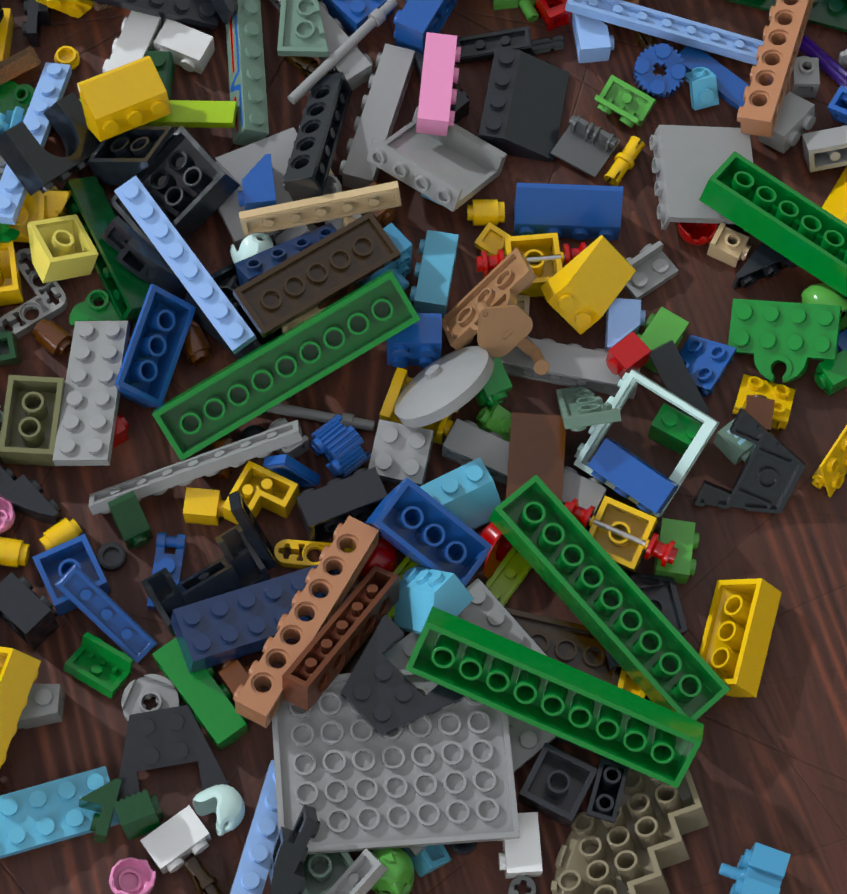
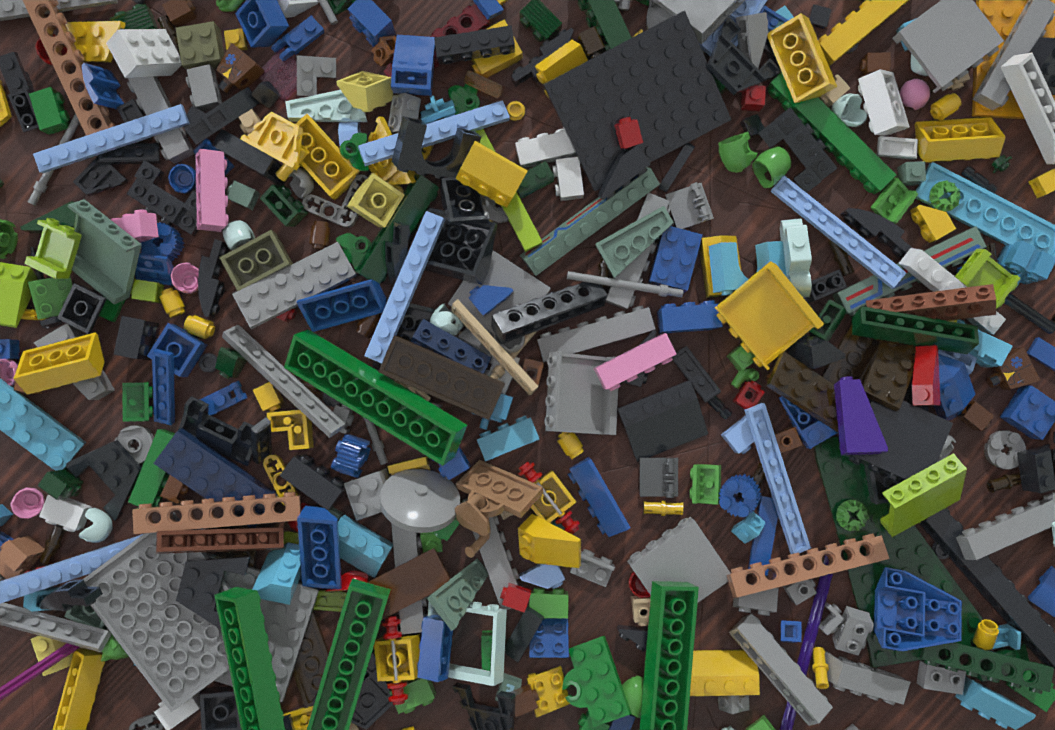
camera: 60 degrees right, 20 degrees up
dark green slope [79,778,122,844] -> none
blue tile [263,454,321,487] -> none
yellow plate [474,222,511,255] -> none

